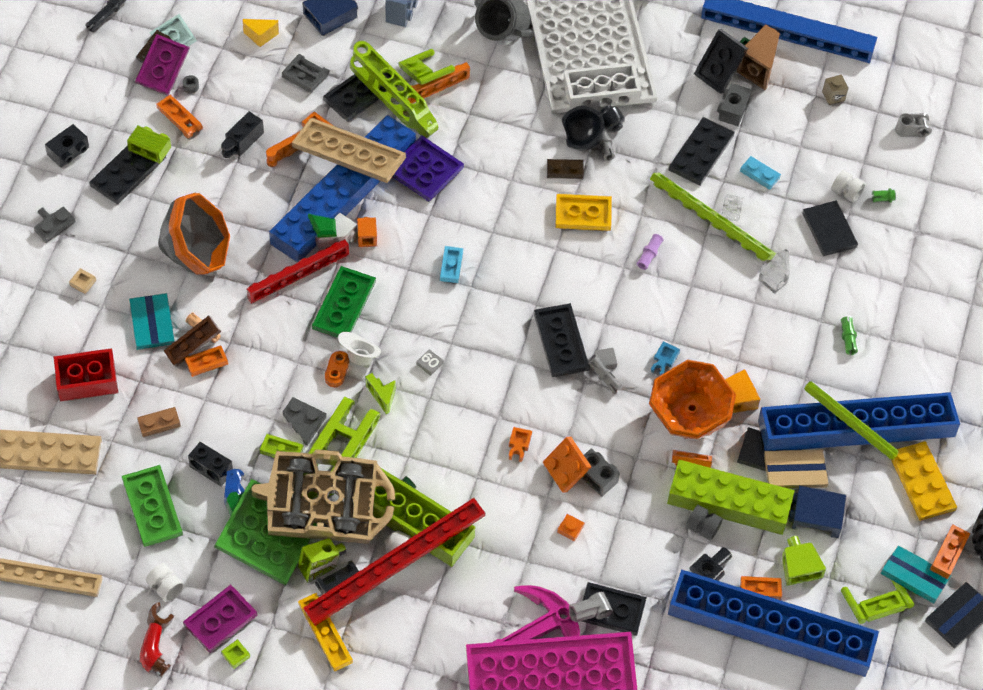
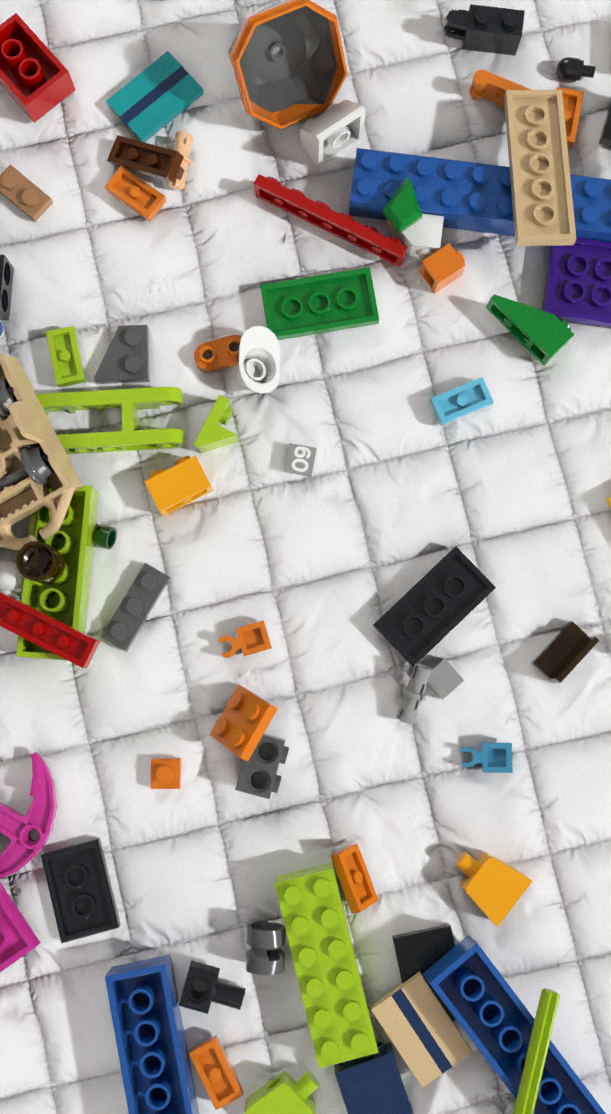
camera: 65 degrees right, 25 degrees up
light grey piece [569,592,613,622] -> none
orange rock [649,360,736,440] -> none
none -> dark brown wheel [16,541,65,584]
none -> dark grey plate [101,563,171,652]
none -> light orange brick [144,455,214,516]
none -> white slope [300,99,366,168]
none -> green slope [486,294,575,366]
none -> dark brown panel [531,621,599,683]
none -> black cylinder [556,57,596,82]

